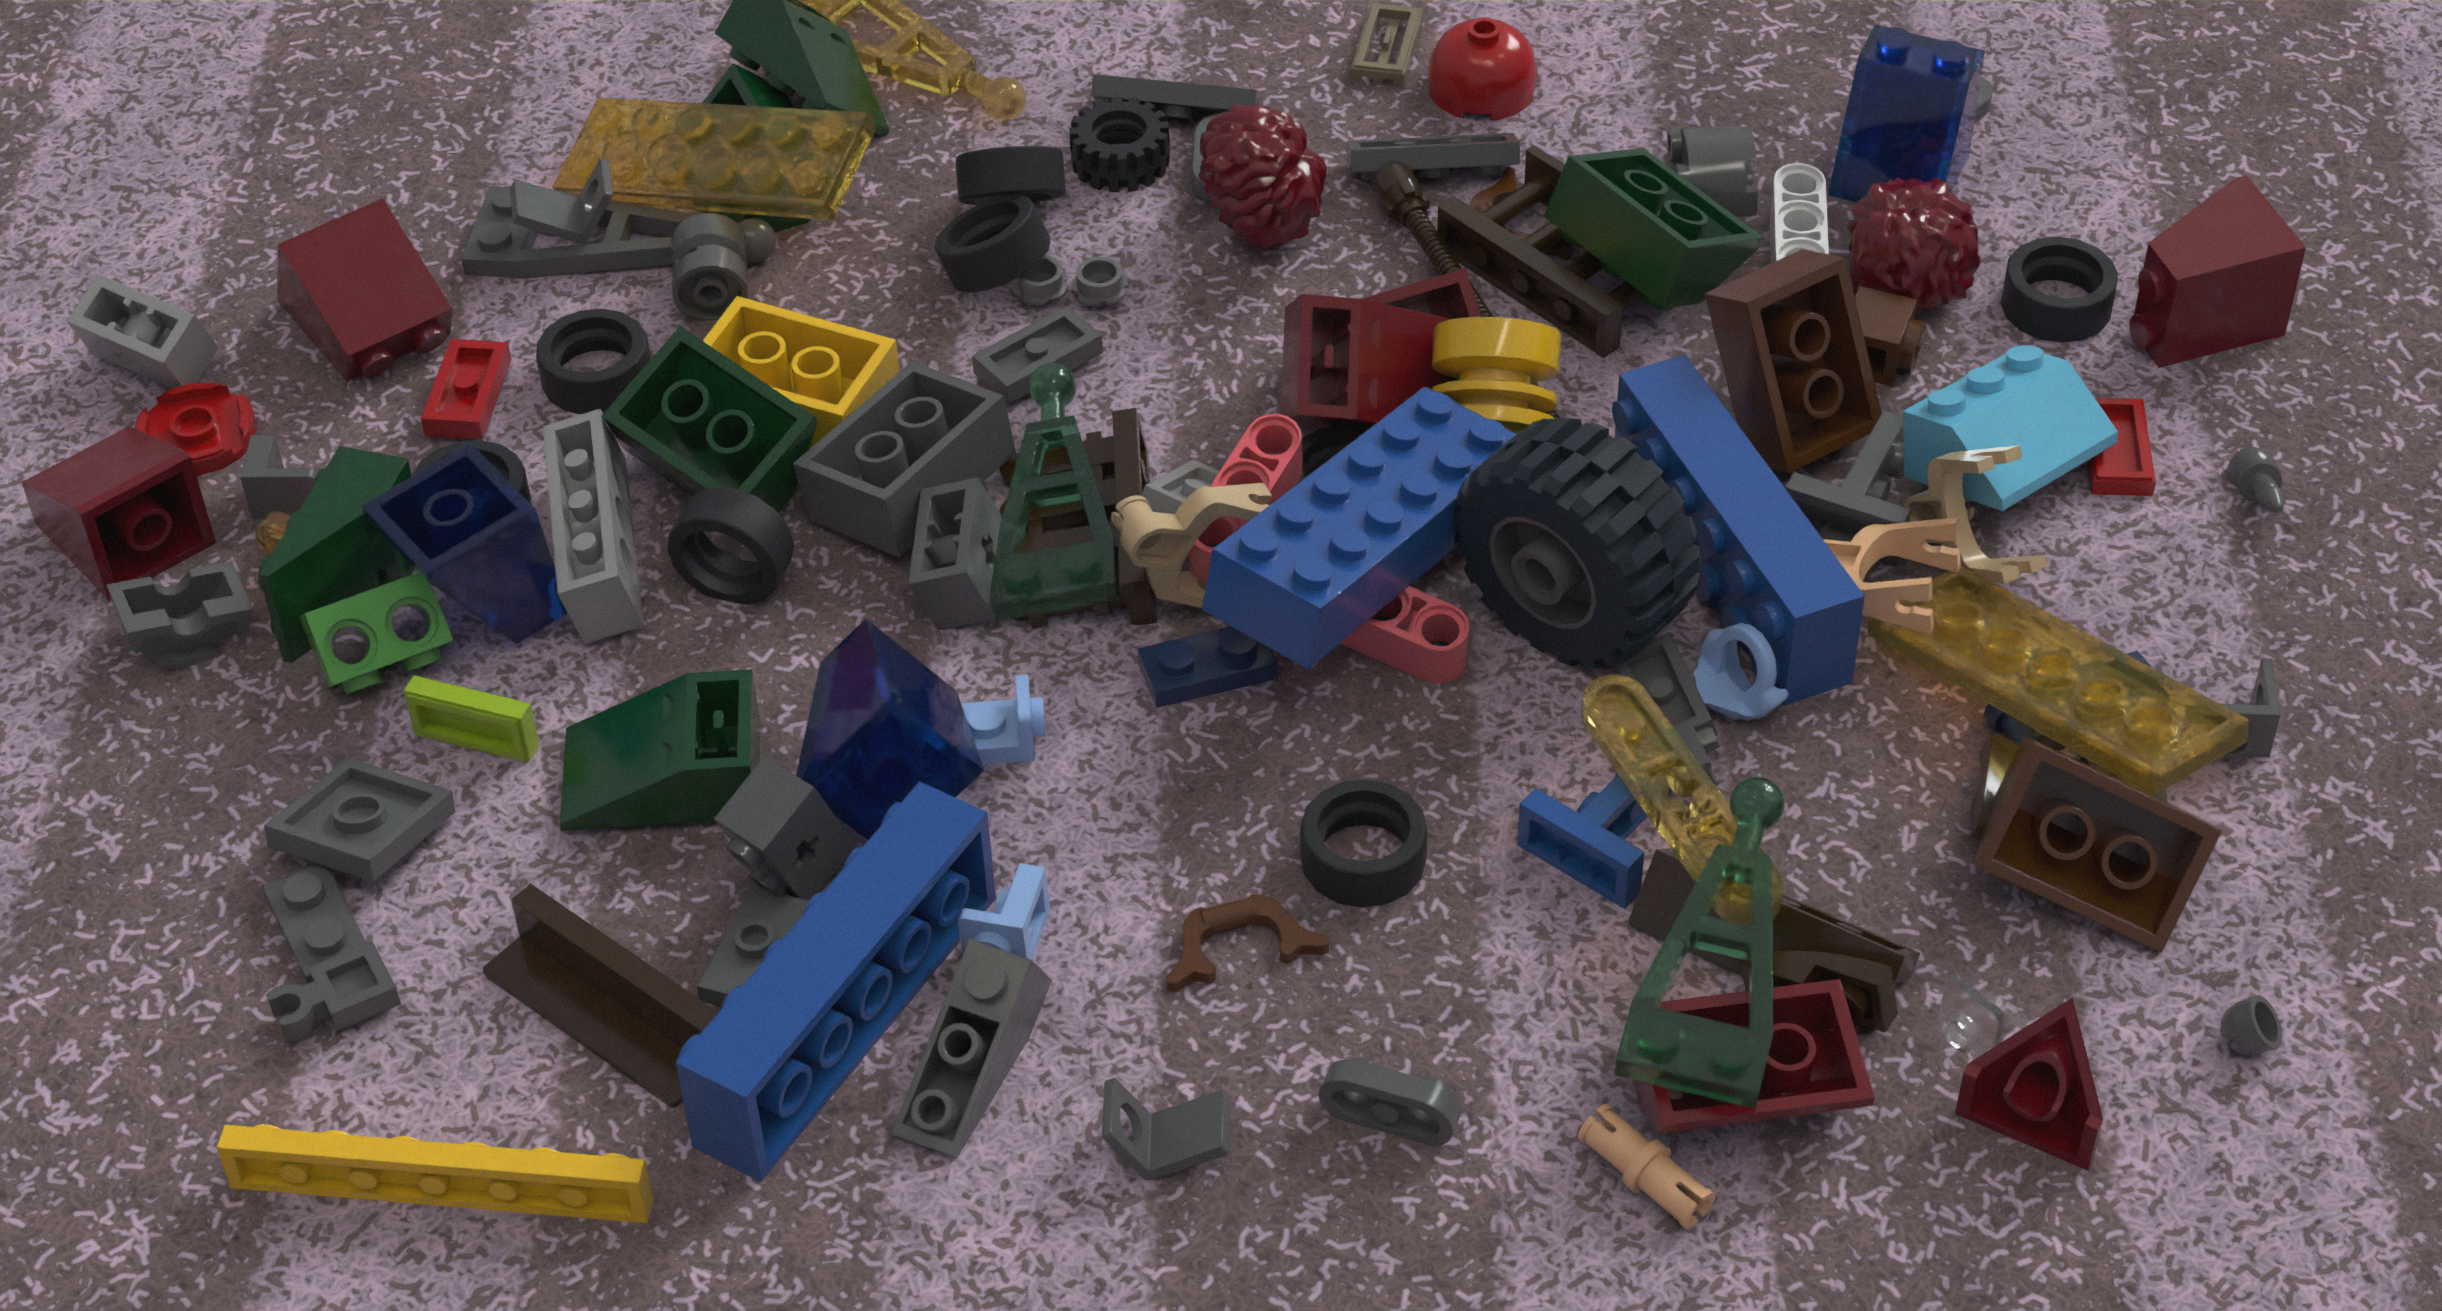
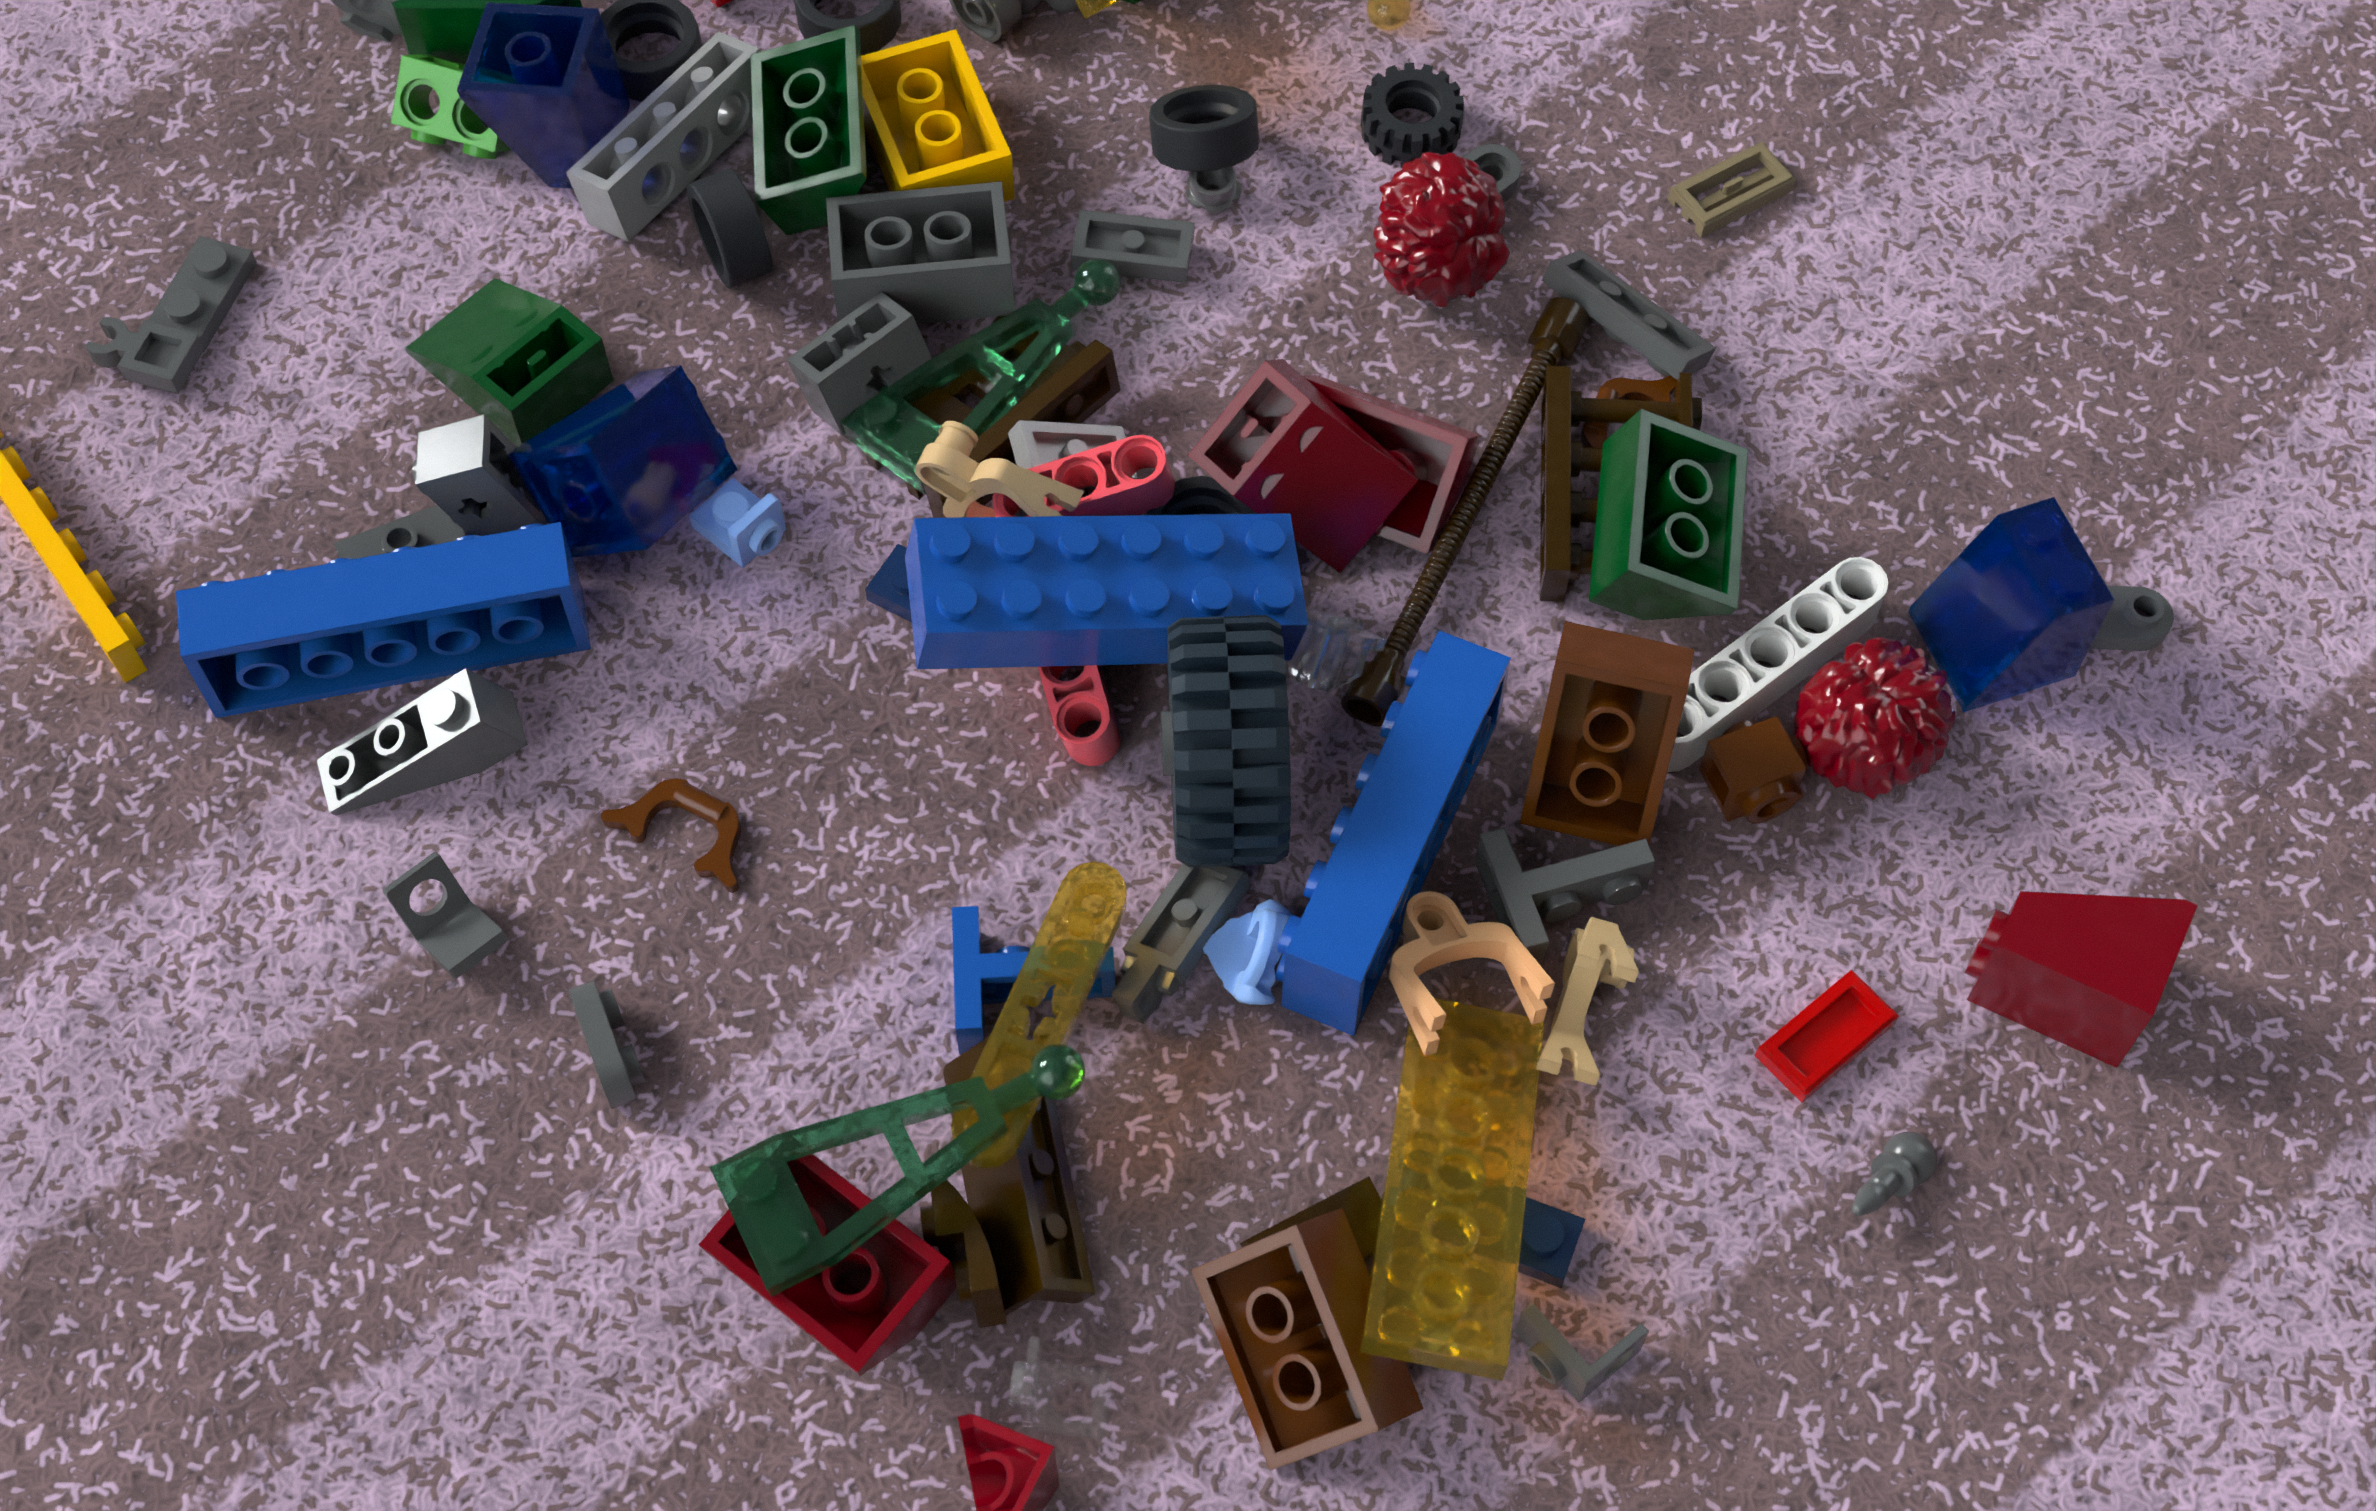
camera: 45 degrees right, 15 degrees up
dark grey plate [264,757,455,882] -> none
lime tile [403,675,540,762] -> none
dark brown panel [483,883,719,1108] -> none
black tyre [955,146,1066,205] -> none
light blue bracket [958,863,1050,960] -> none
flat silver plate [1071,257,1128,307] -> none
dark grey plate [1091,74,1264,120] -> none
black tyre [1300,779,1427,907] -> none
red cylinder [1428,17,1537,121] -> none
yellow wheel [1431,317,1562,434] -> none
light nougat pin [1578,1104,1716,1230] -> none
dark grey cylinder [1667,126,1758,217] -> none
medium azure slope [1903,345,2118,511] -> none
black tyre [2001,236,2118,343] -> none

